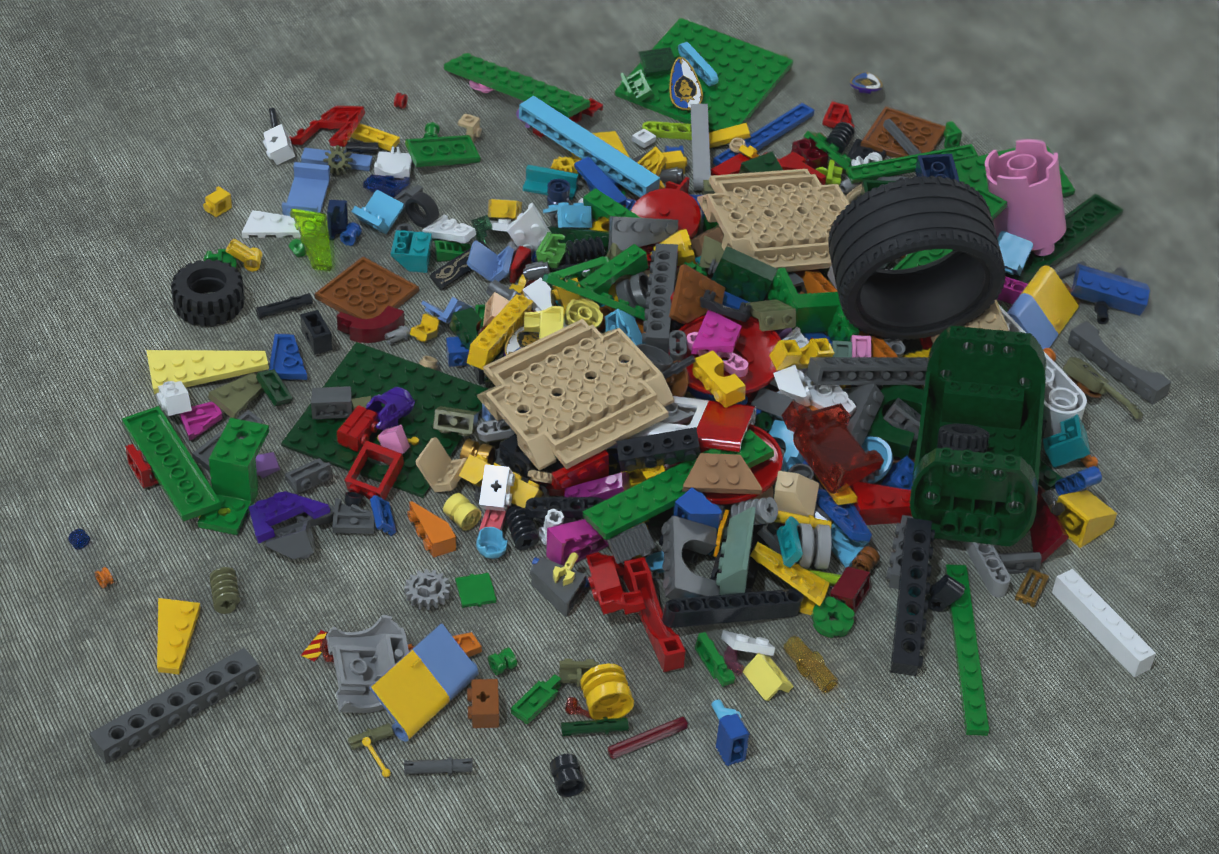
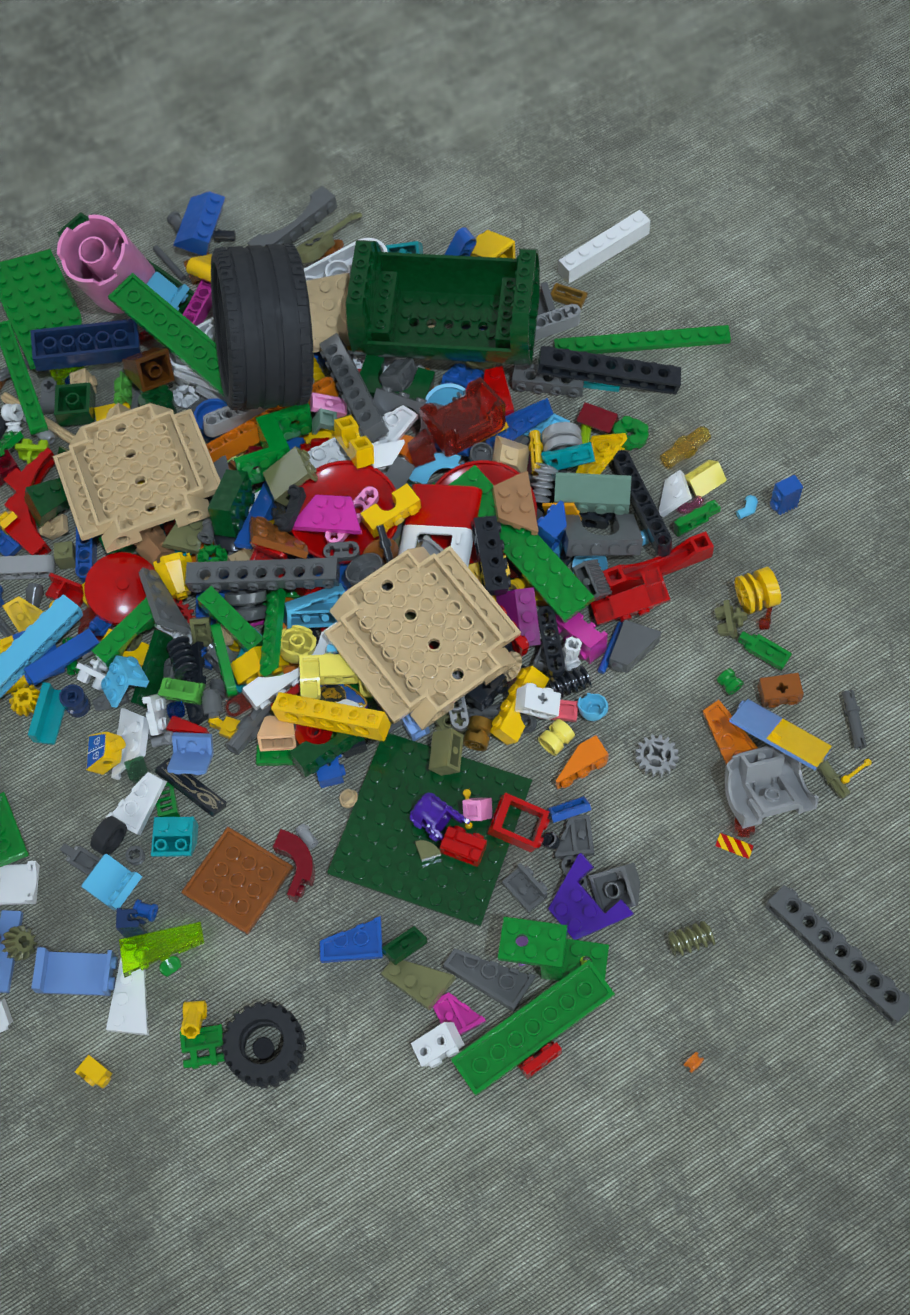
camera: 85 degrees left, 20 degrees up
clear blue bush [68,528,90,550] -> none
light yellow wing [146,350,269,394] -> none
yellow wing [157,598,201,675] -> none
black pin [256,293,313,319] -> none
black brick [300,310,332,355] -> none
dark grey bracket [311,386,352,419] -> none
clear blue wing [363,174,410,197] -> none
yellow bracket [410,314,440,342] -> none
tan bracket [416,438,467,493] -> none
medium blue bracket [421,297,476,324] -> none
green piece [455,573,496,608] -> none
black wheel [549,754,585,797] -> none
light yellow bar [553,552,578,586] -> none
dark green pin [561,717,629,737] -> none
dark red axle [607,716,688,759] -> none
yellow brick [662,150,687,174] -> none
dark orange wheel [852,546,880,572] -> none
black piece [928,574,965,612] -> none
black tyre [937,424,989,453] -> none

